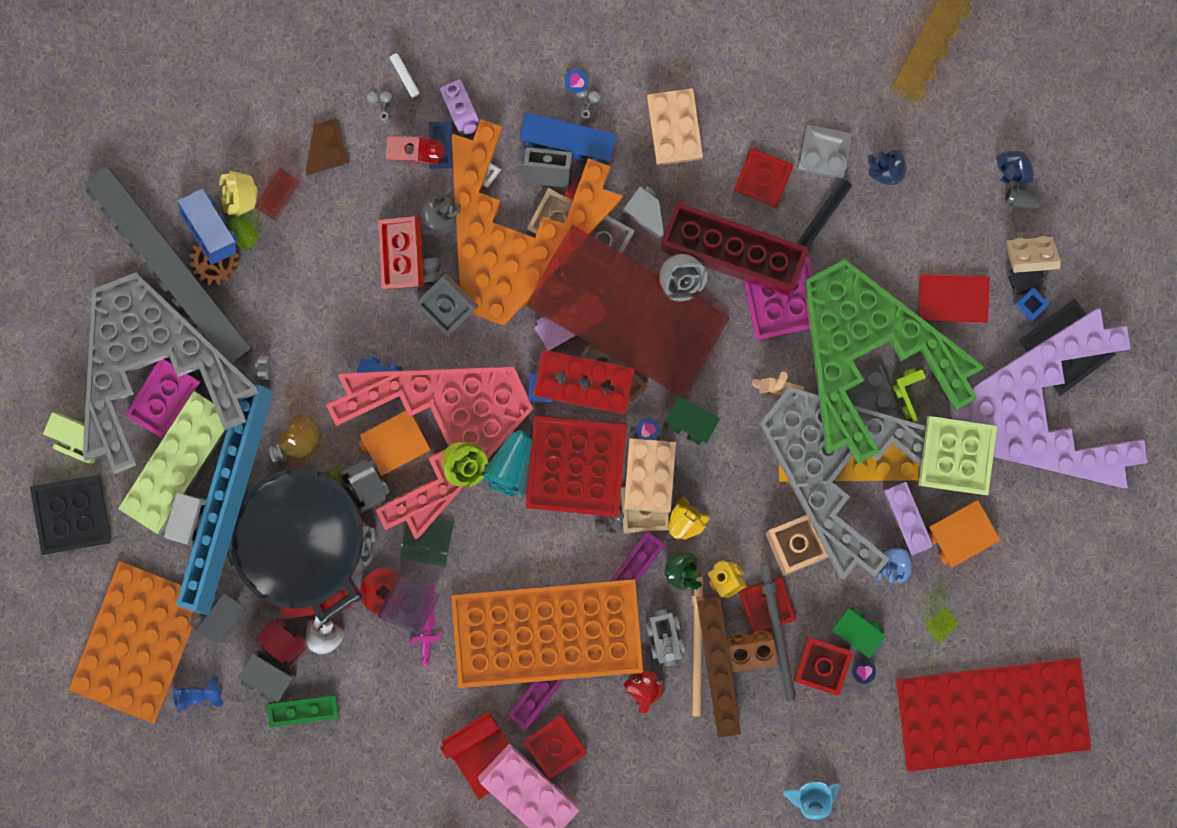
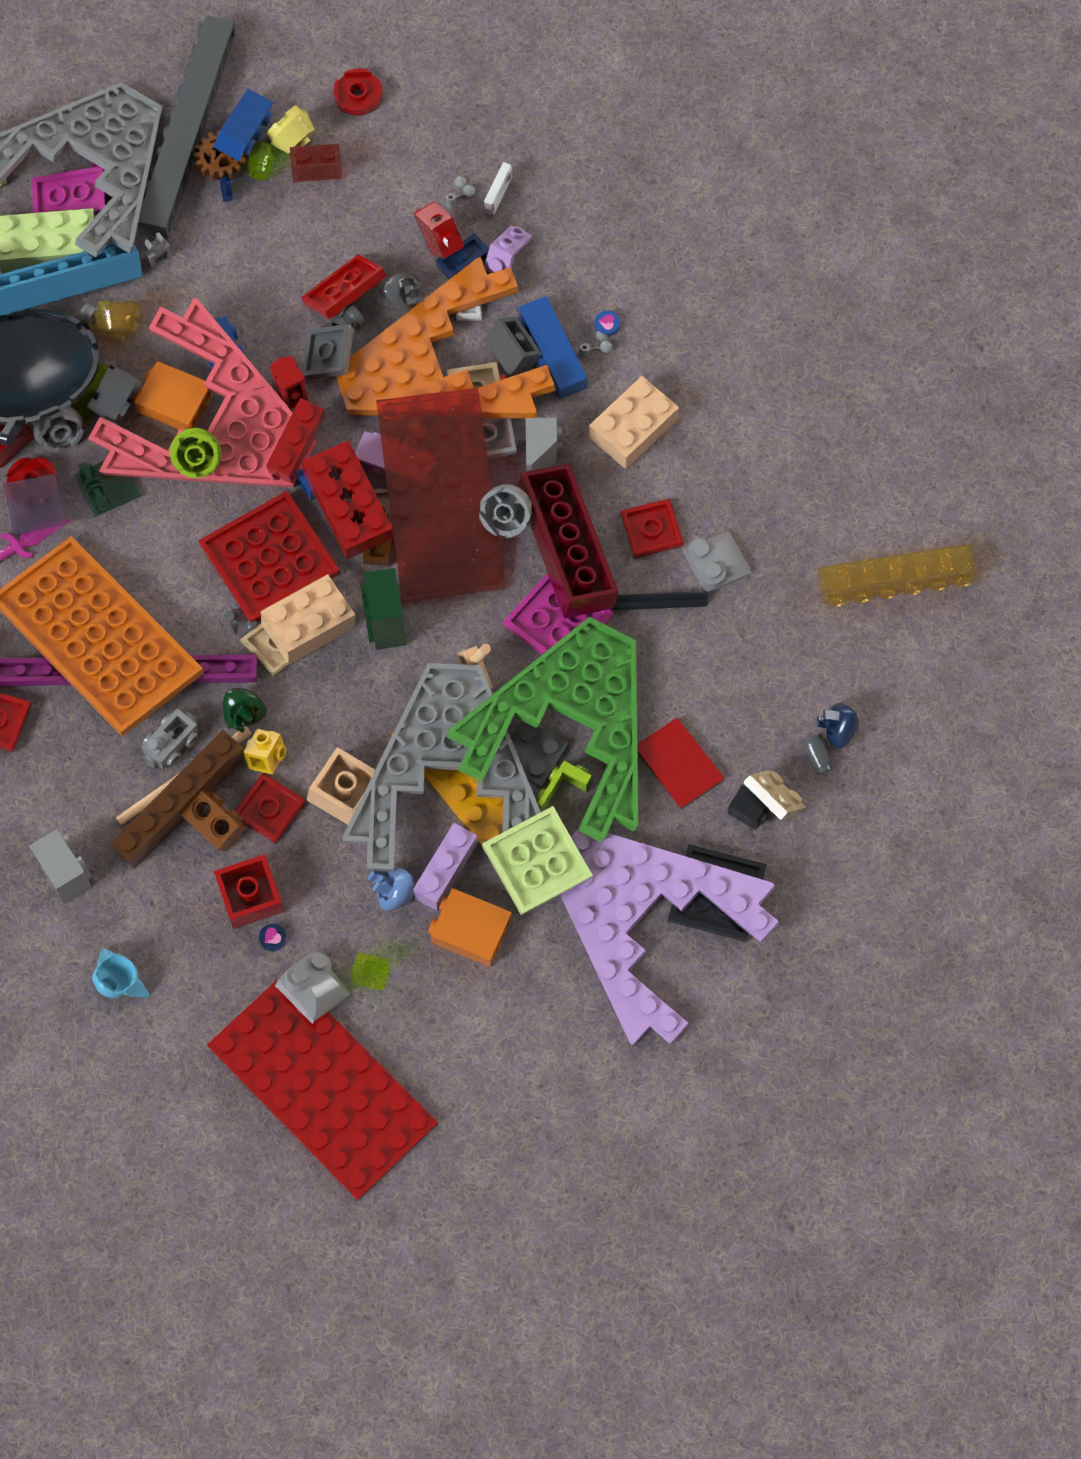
camera: 55 degrees right, 20 degrees down
reddish brown wing [306,118,350,176] -> none
teal cone [481,430,532,498] -> none
red piece [623,671,666,713] -> none
blue tile [636,418,659,440] -> none
yellow brick [668,496,710,540] -> none
dark grey bar [760,564,795,701] -> none
green brick [831,607,886,658] -> none
dark blue piece [868,150,907,185] -> none
blue brick [1013,288,1049,321] -> none
none -> light grey brick [29,829,92,904]
none -> clear blue tile [220,177,233,202]
none -> red brick [266,398,325,484]
none -> red brick [269,356,308,410]
none -> light grey slope [275,952,351,1024]
none -> red plate [333,68,382,116]

